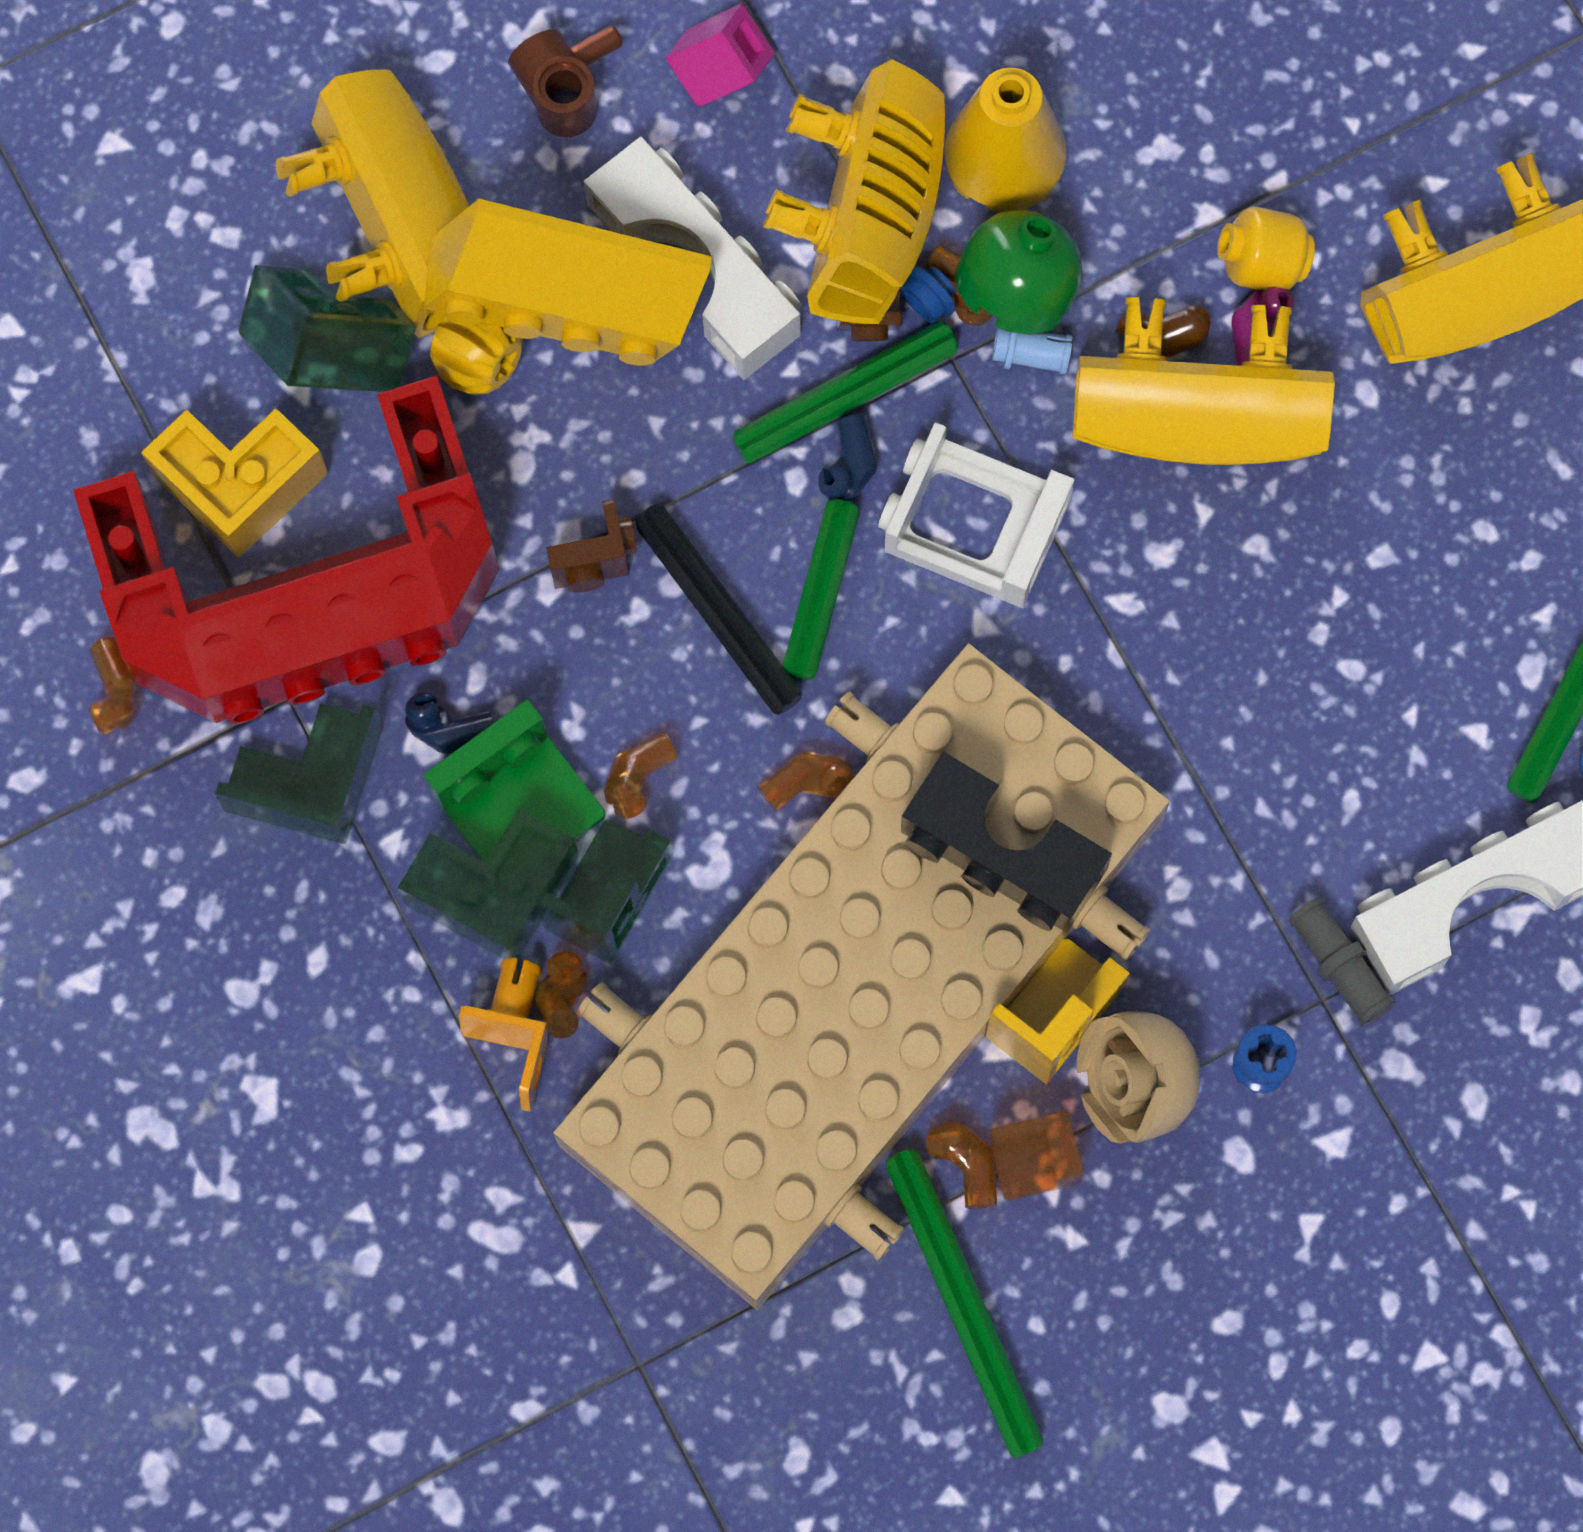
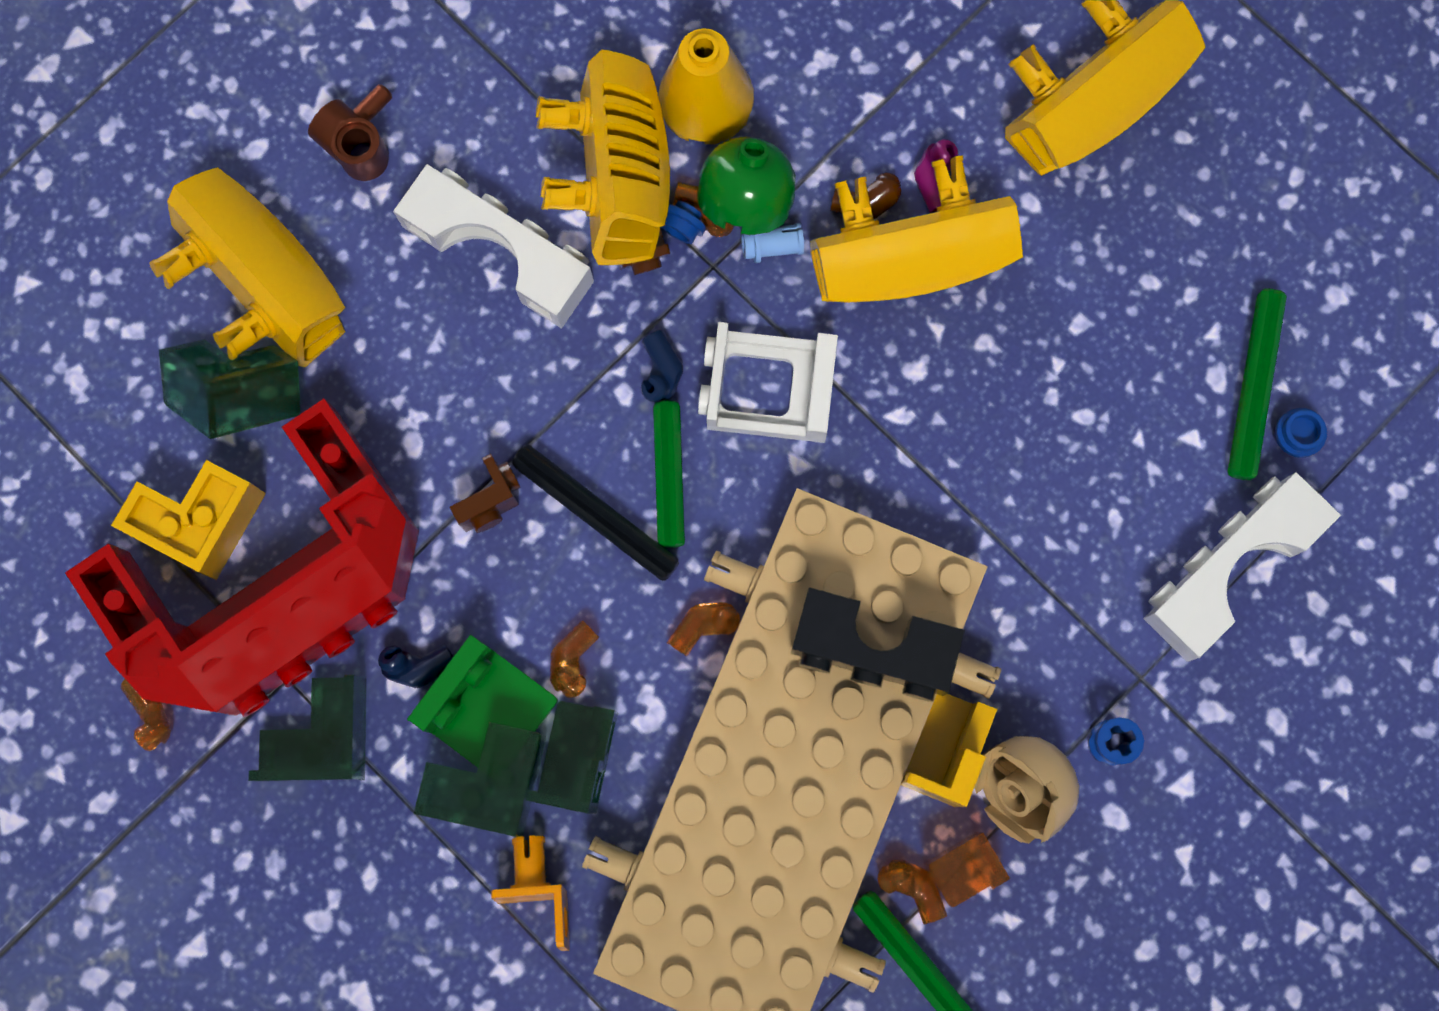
camera: 15 degrees left, 5 degrees up
yellow slope [424,198,712,366] -> none
yellow piece [430,316,523,395] -> none
clear orange arm [535,951,587,1038] -> none
dark pink panel [665,3,775,106] -> none
green axle [733,321,958,463] -> none
yellow head [1217,206,1315,291] -> none
dark grey pin [1288,897,1396,1027] -> none

